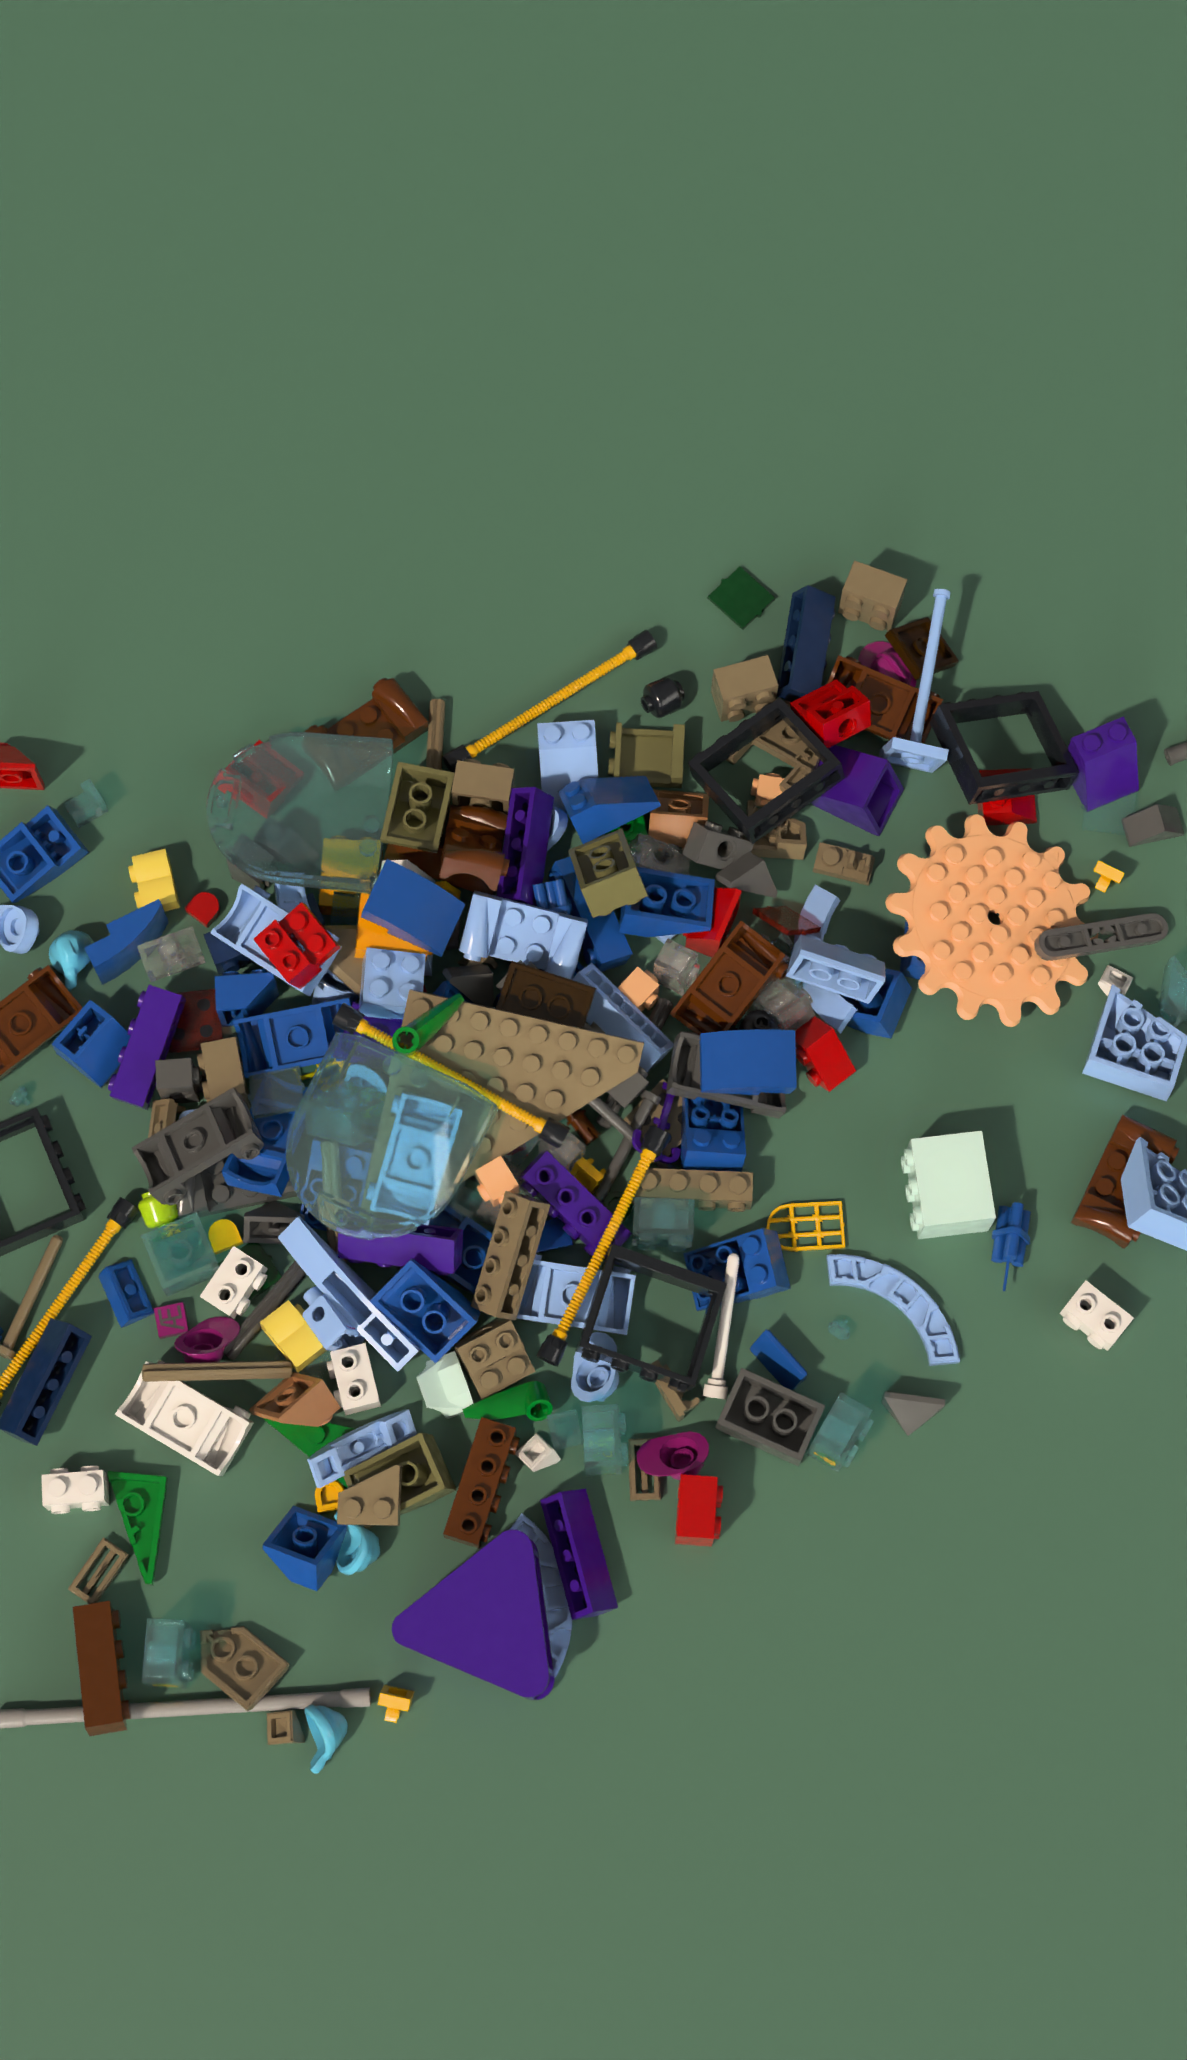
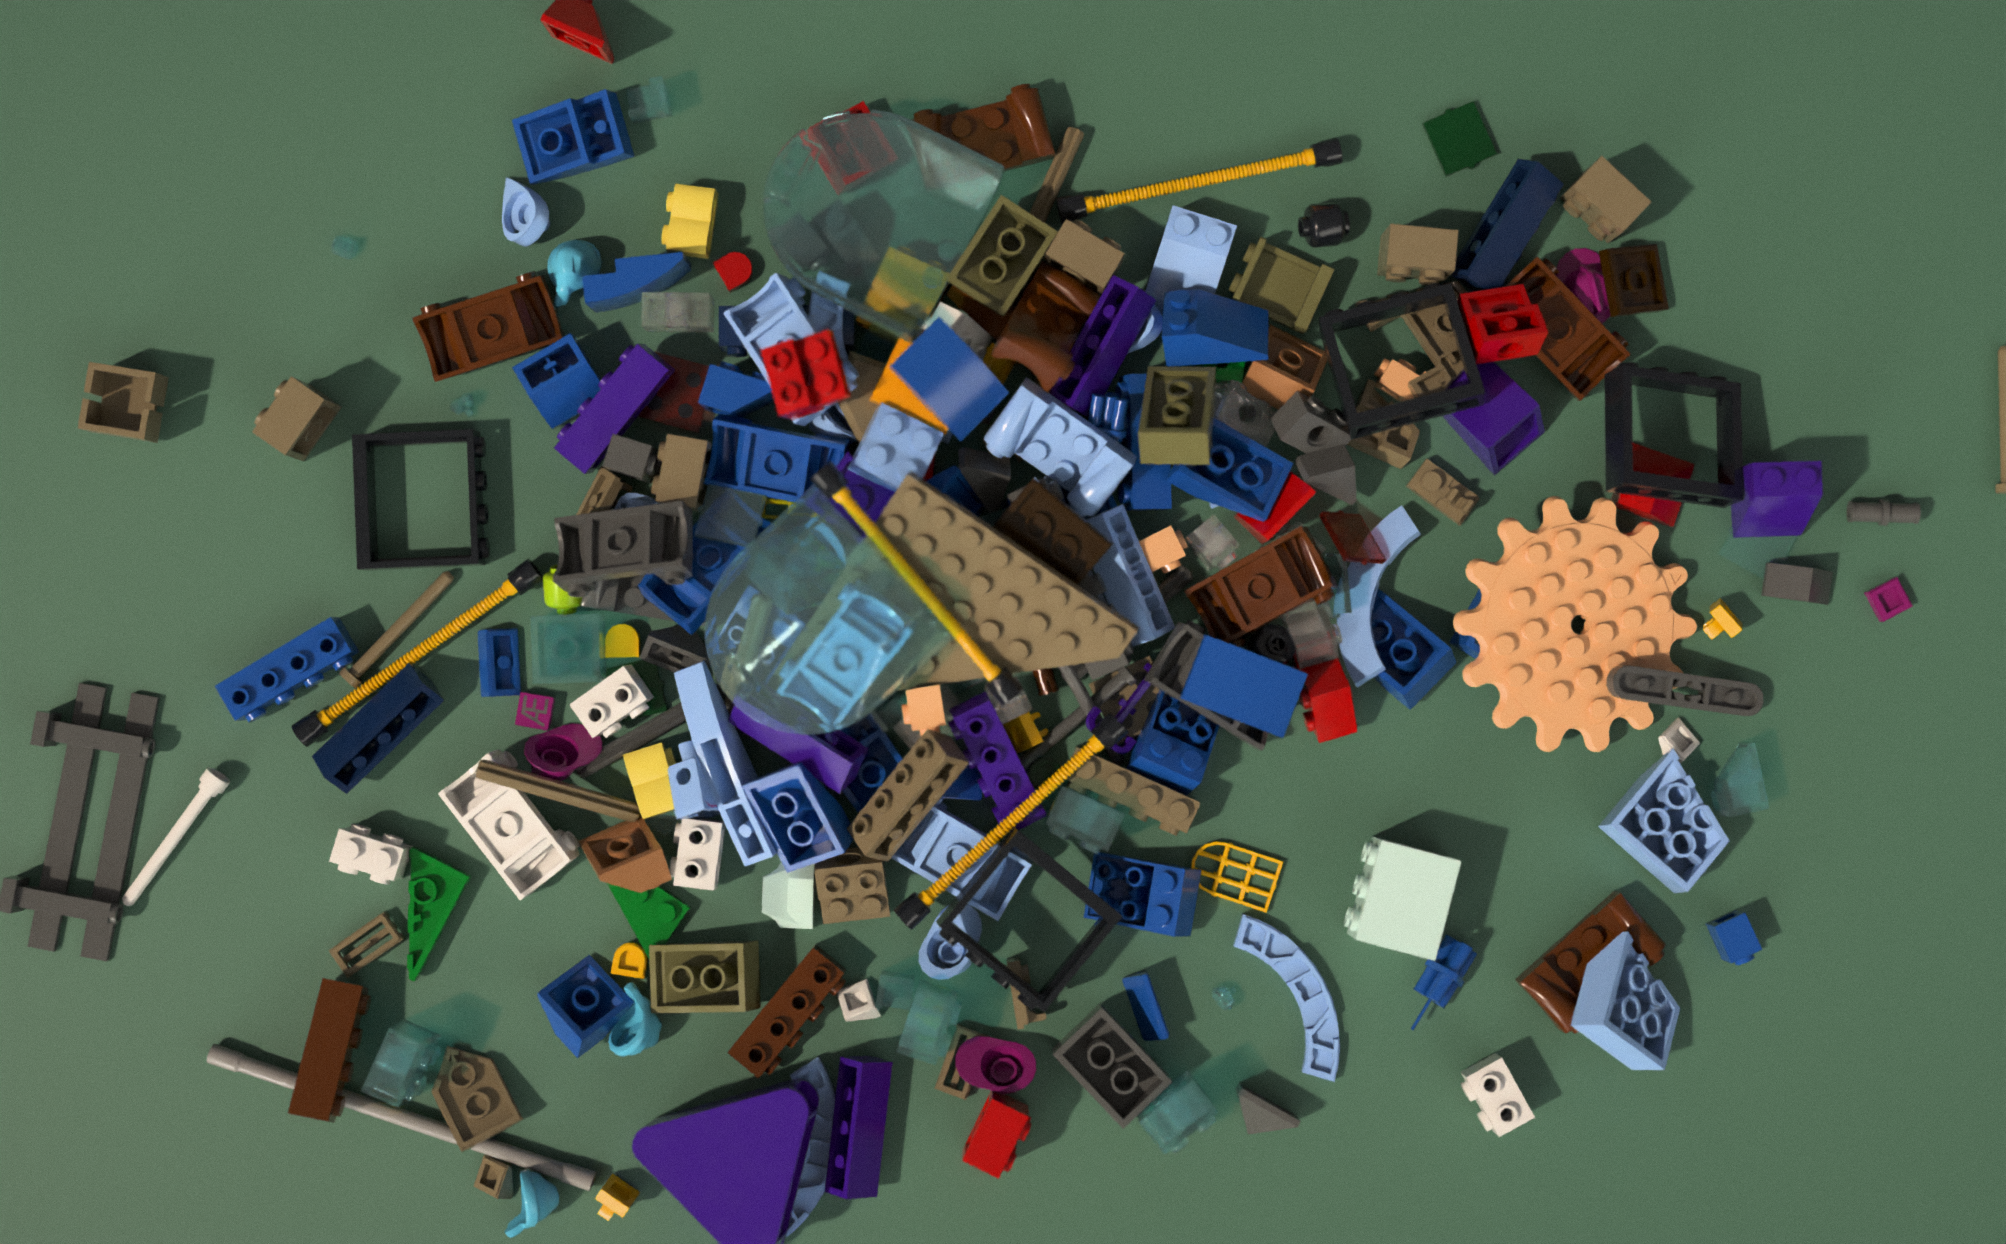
camera: 25 degrees right, 15 degrees up
light blue slope [307,1409,417,1488] -> none
dark tan wing [337,1465,402,1526] -> none
green piece [392,993,464,1056] -> none
green piece [462,1381,553,1421] -> none
white piece [703,1253,740,1399] -> none
light blue slope [786,935,886,1004] -> none
light blue tile [878,589,951,773] -> none

